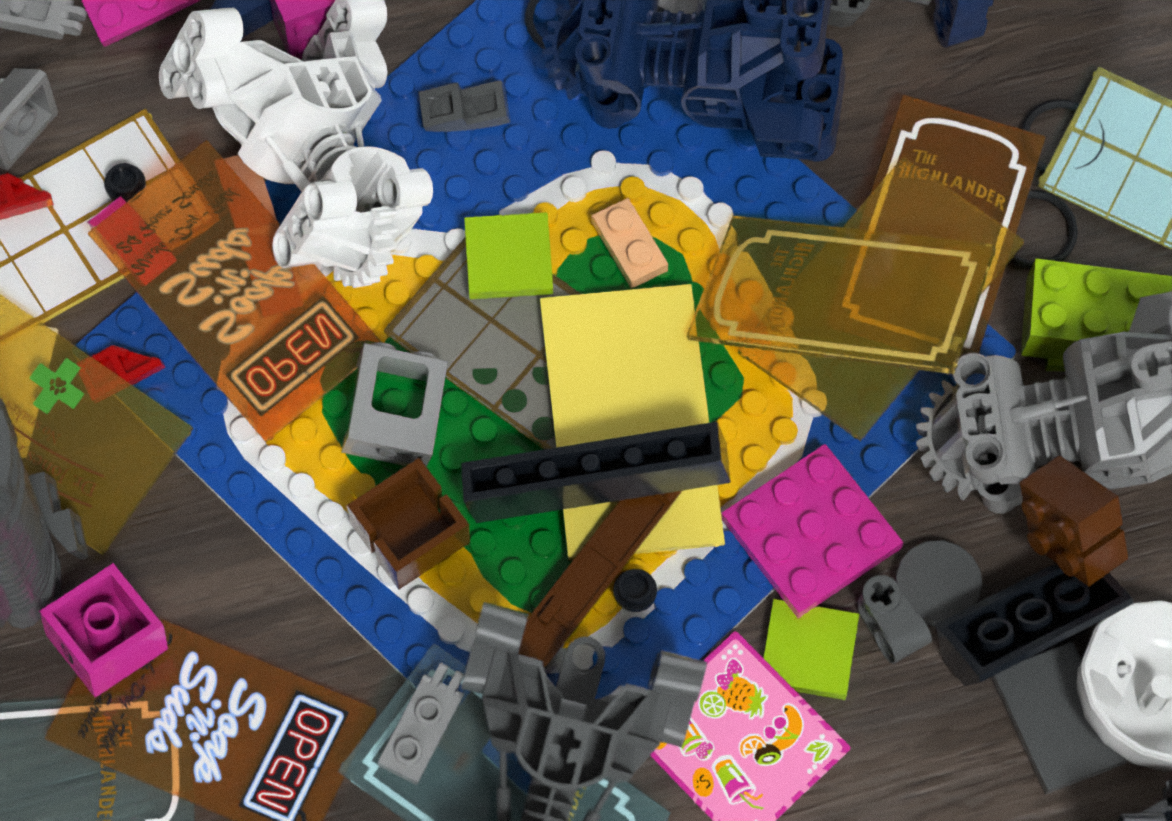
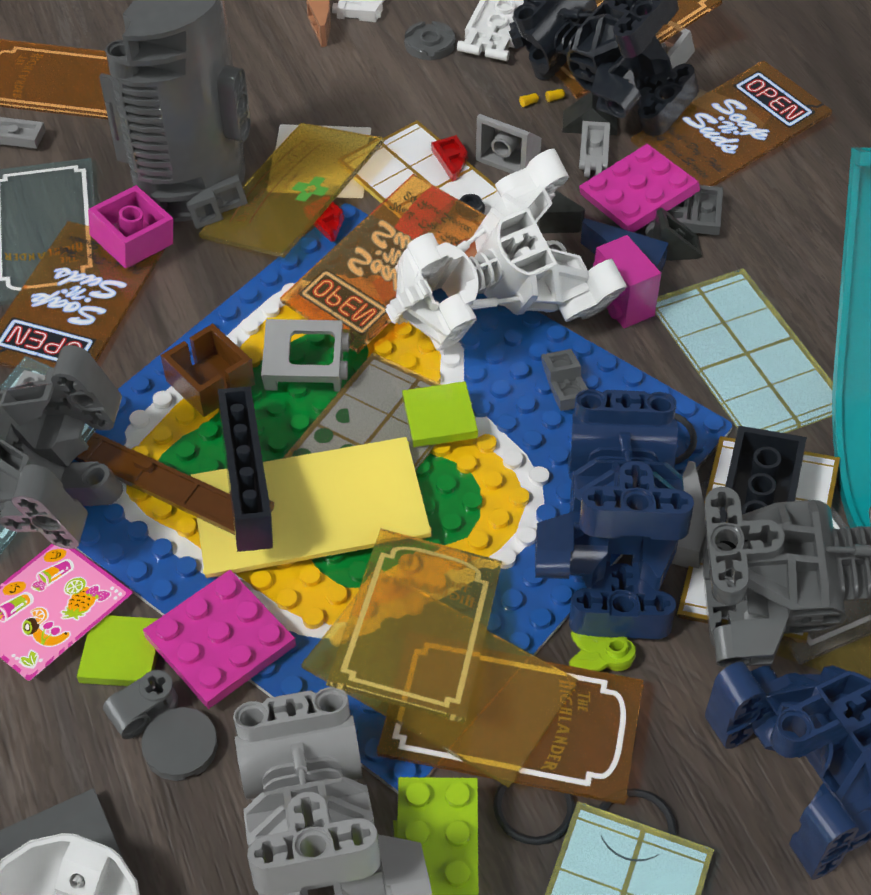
camera: 85 degrees right, 15 degrees down
light nougat plate [592,198,668,289] -> none
black plate [613,569,657,612] -> none
black slope [935,563,1134,686] -> none
reddish brown piece [1019,455,1128,587] -> none
none -> pearl dark grey slope [538,191,585,234]
none -> lime plate [569,631,636,673]

